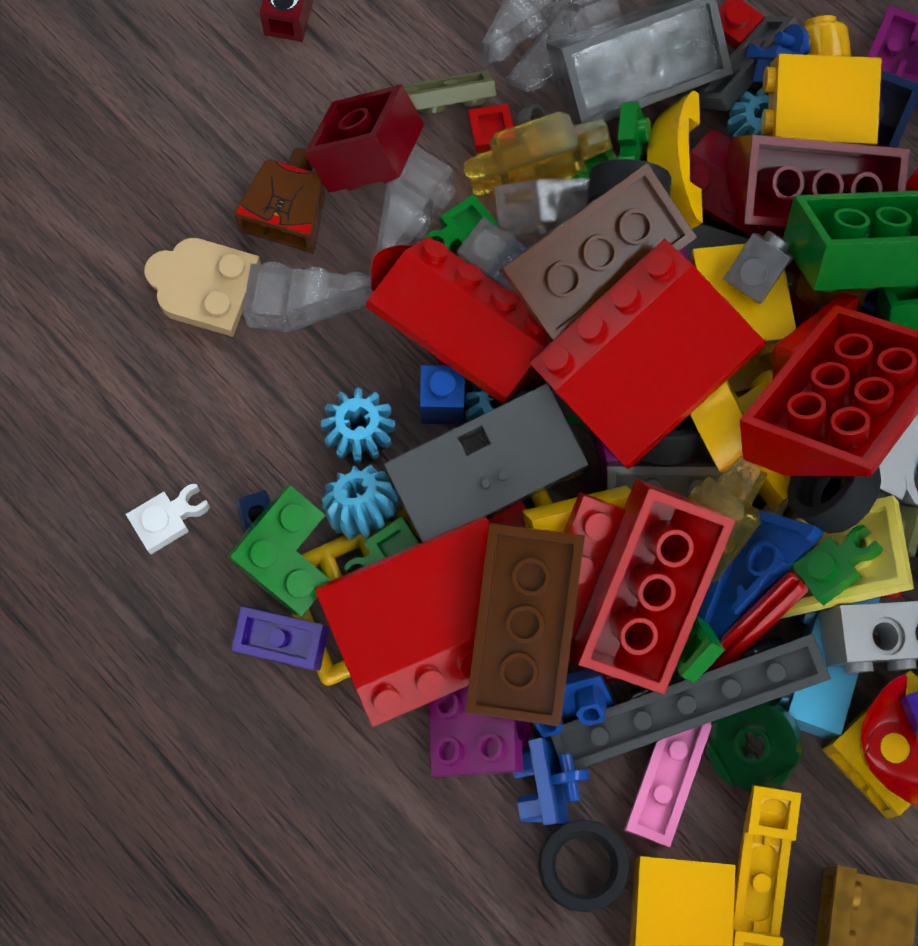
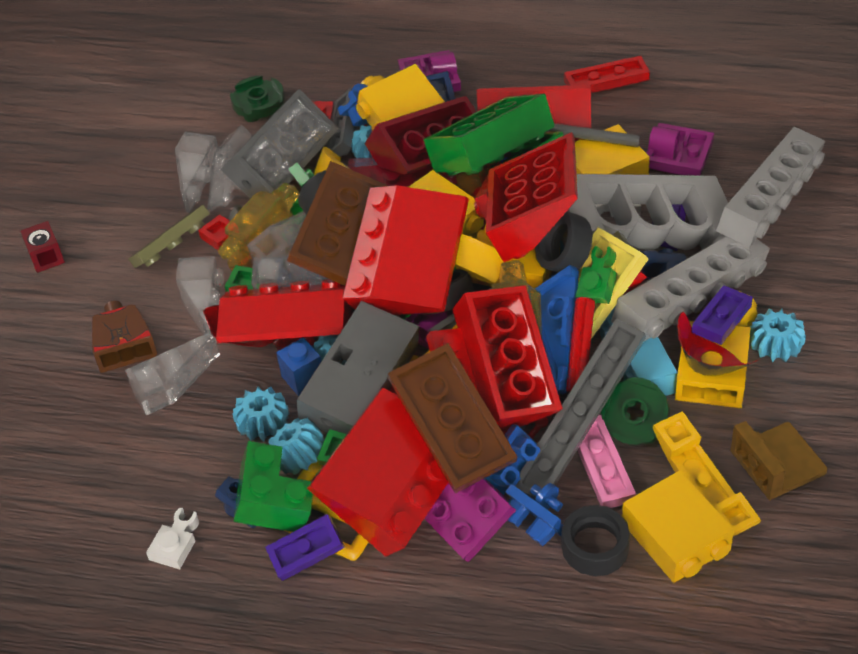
camera: 30 degrees left, 25 degrees down
tan plate [144,238,261,337] -> none
dark red brick [304,84,424,193] -> none
green plate [676,616,725,683] -> none
flat silver bracket [723,231,794,304] -> none

